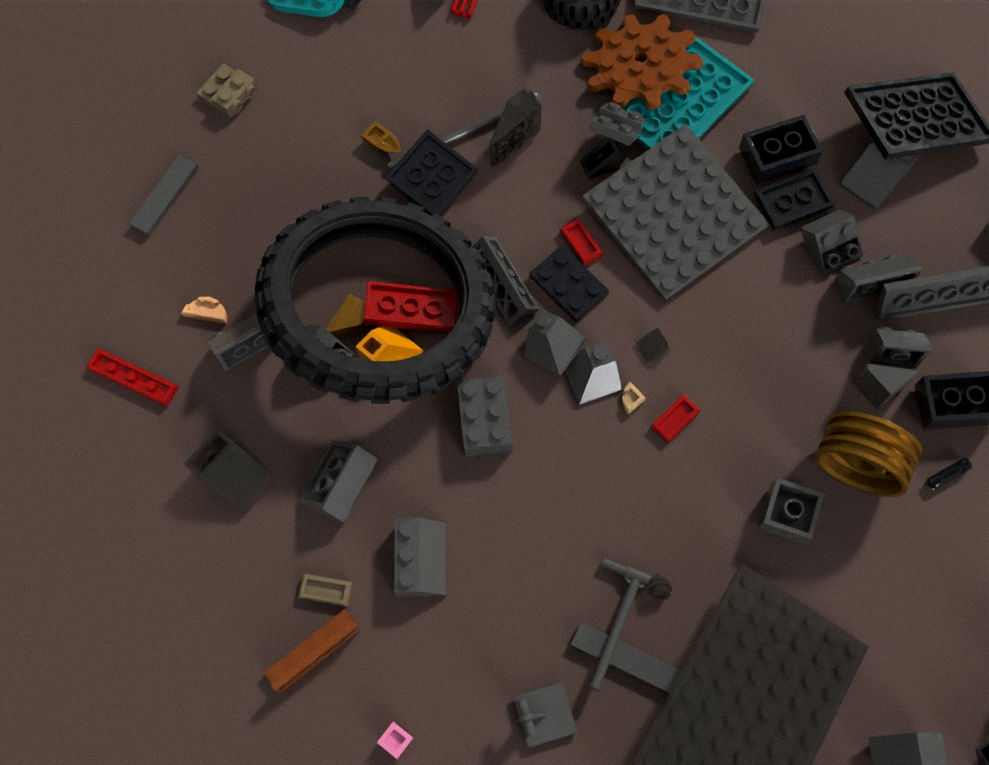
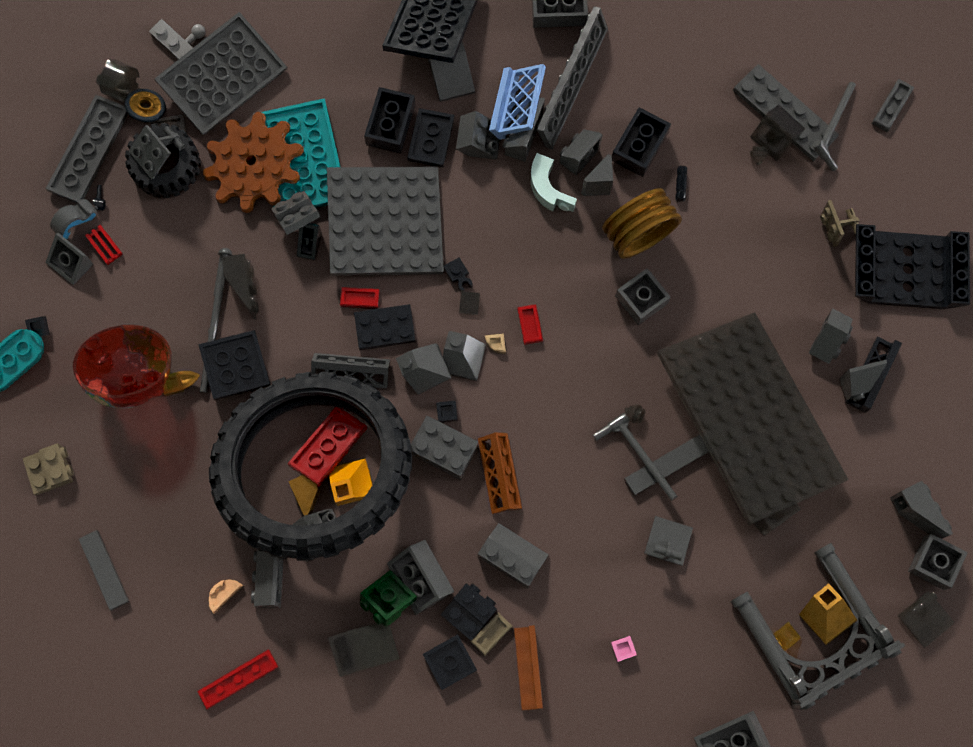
camera: 60 degrees left, 5 degrees up
none -> clear red piece [73,324,172,409]
none -> dark green plate [359,570,417,627]
none -> black plate [423,634,477,690]
none -> black plate [436,401,458,423]
none -> black plate [441,583,497,641]
none -> black plate [443,257,473,293]
none -> dark orange fence [478,432,522,514]
none -> light blue fence [489,64,546,140]
none -> light aqua arch [530,153,577,212]

